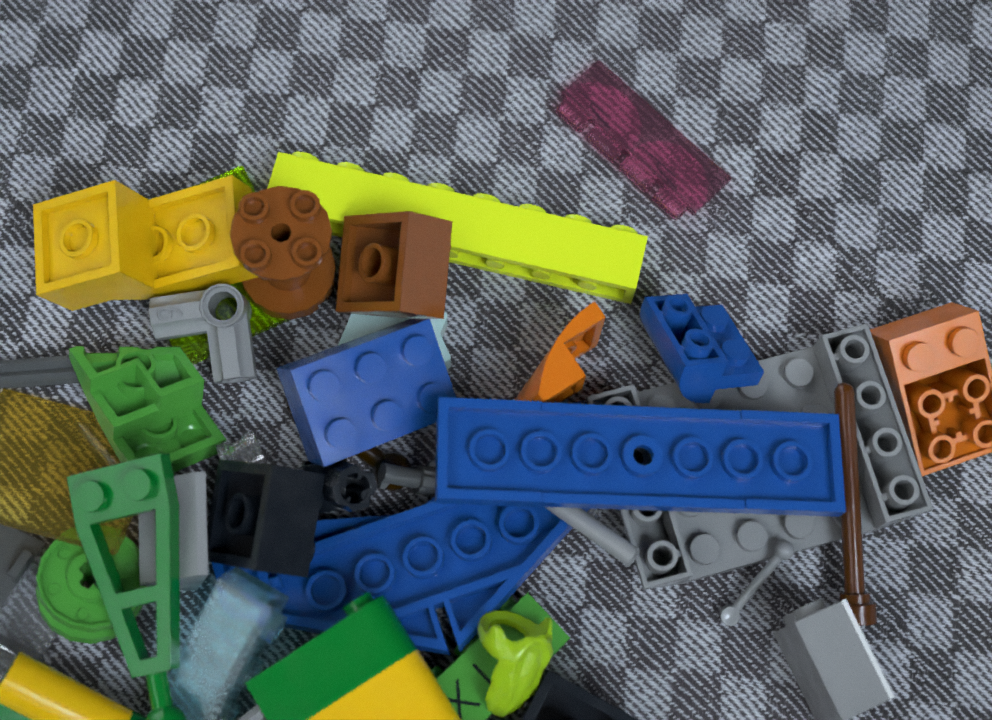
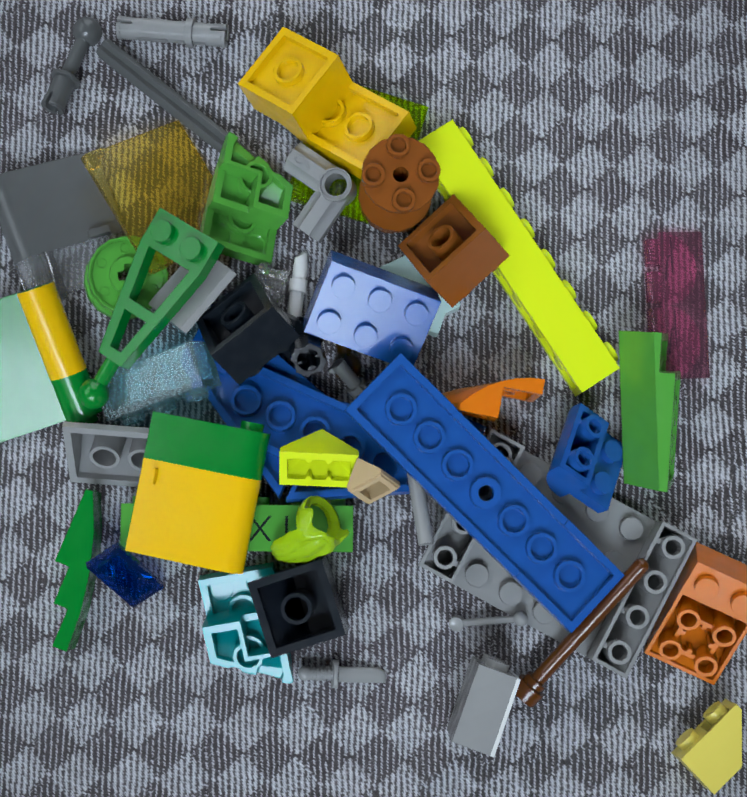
camera: 45 degrees right, 10 degrees up
none -> neon yellow slope [279,429,359,488]
none -> white piece [287,251,308,317]
none -> tan slope [347,458,401,504]
none -> bright green slope [618,330,681,492]

